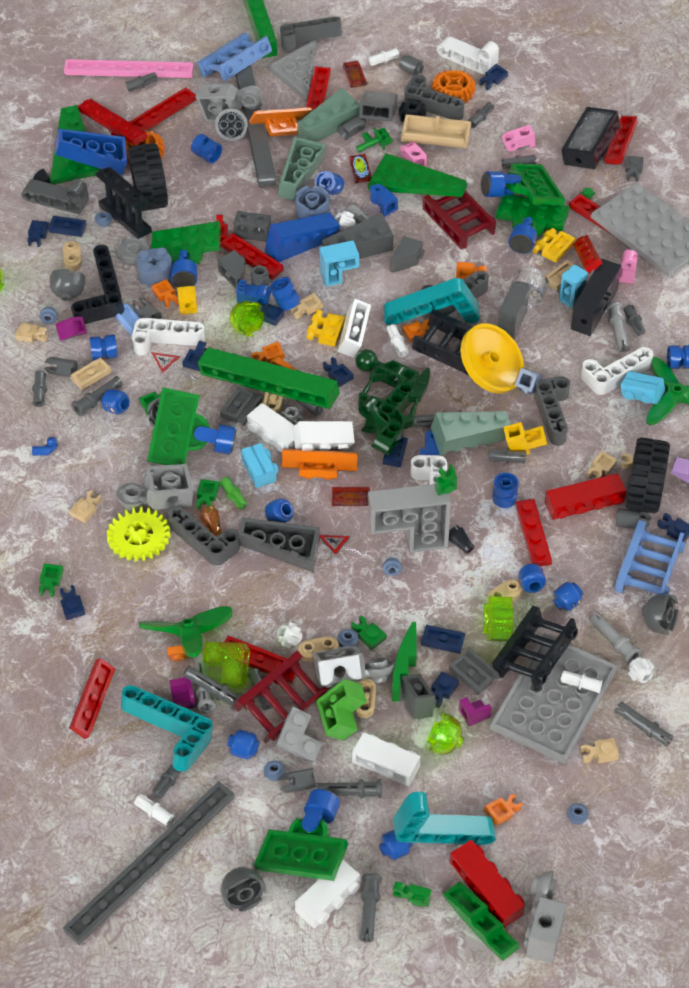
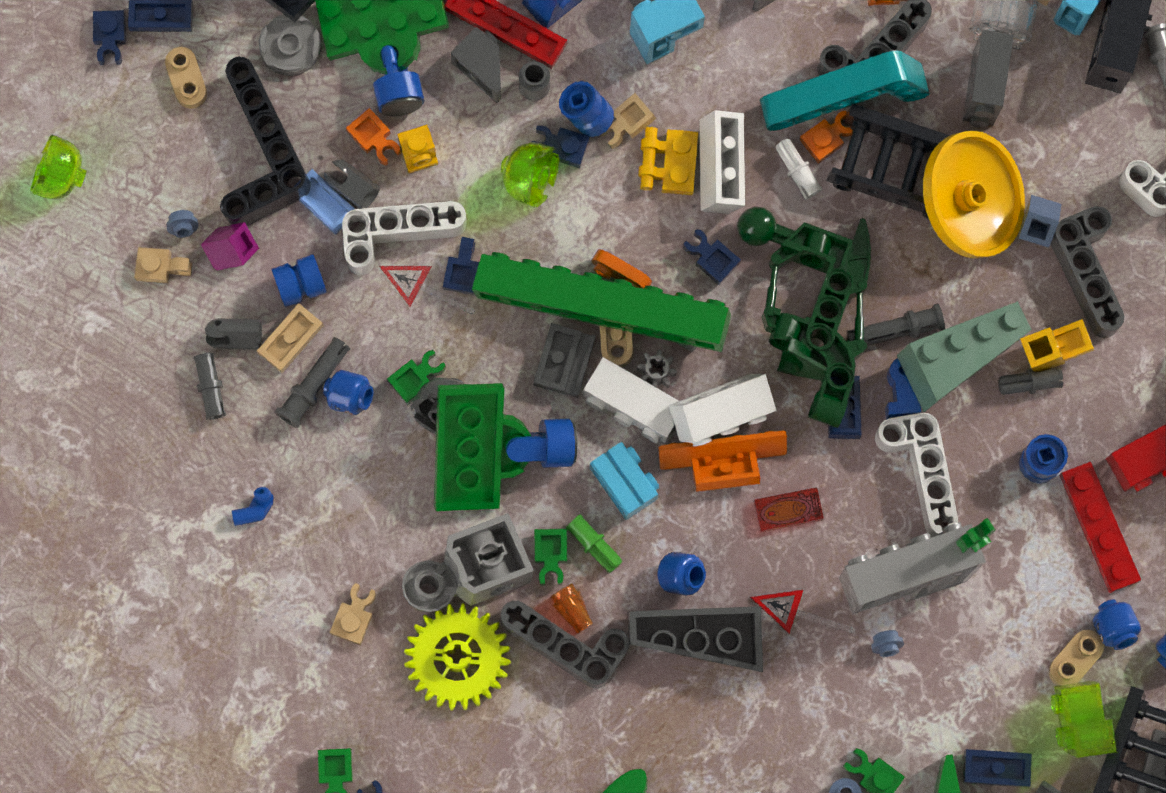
camera: 15 degrees left, 25 degrees up
dark grey cylinder [50,269,85,301] -> none
sand blue brick [136,248,172,288] -> none
blue leg [236,280,271,306] -> none
orange plate [251,341,285,363] -> none
black cone [448,525,475,554] -> none

